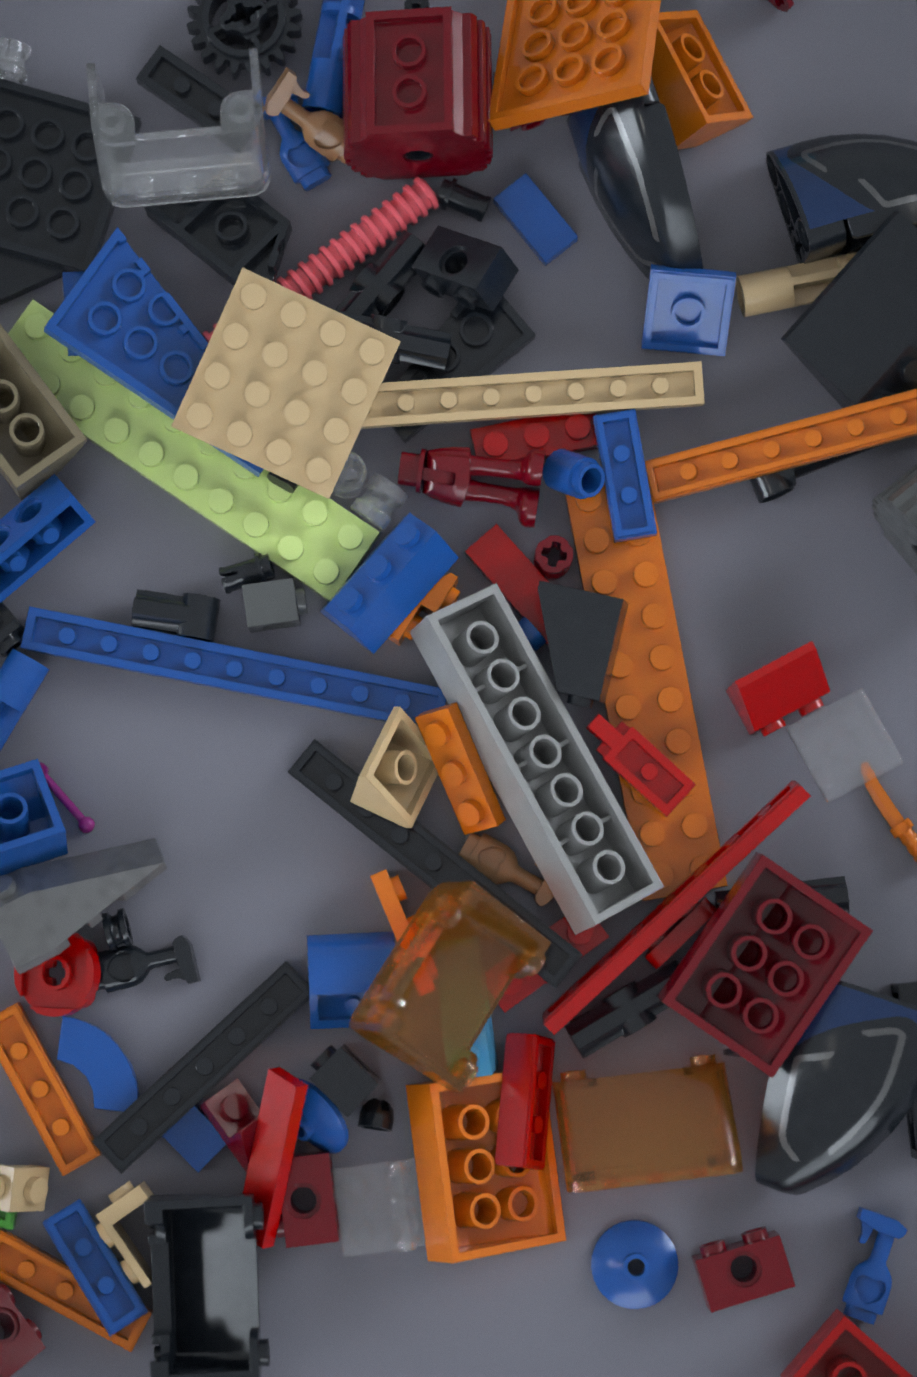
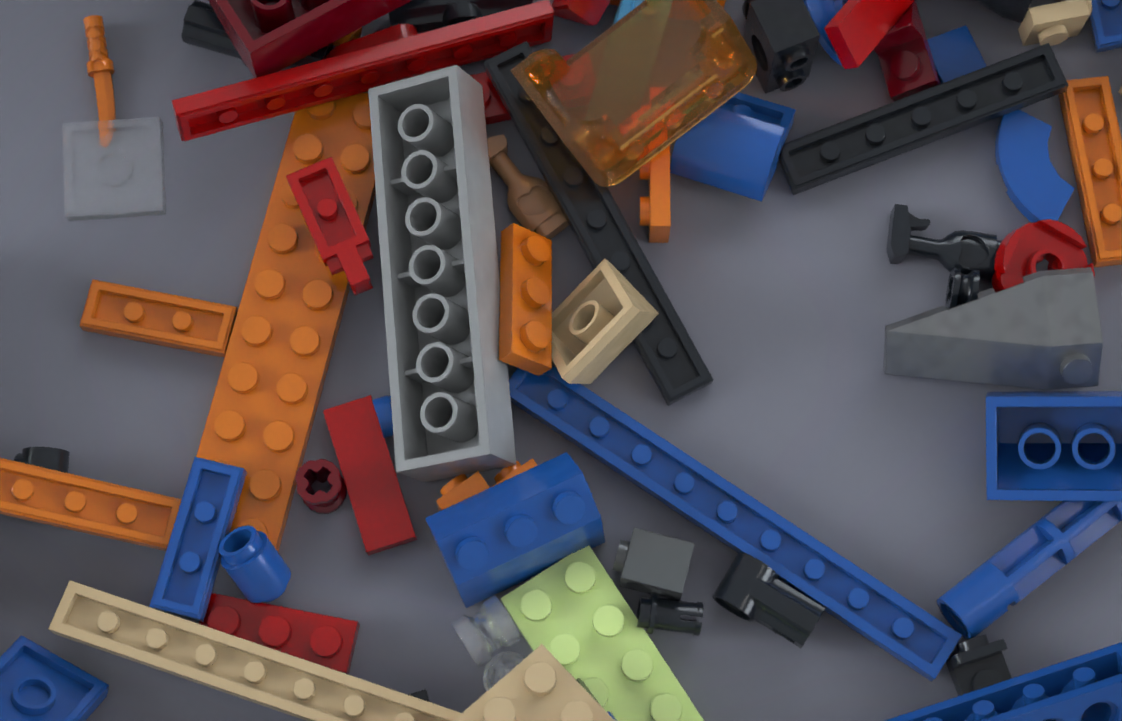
camera: 155 degrees left, 10 degrees down
magenta hinge [39,762,95,833] -> none
dark red piece [397,447,546,528] -> none
black slope [538,581,628,709] -> none
red slope [725,641,831,737] -> none
none -> orange tile [79,279,238,358]

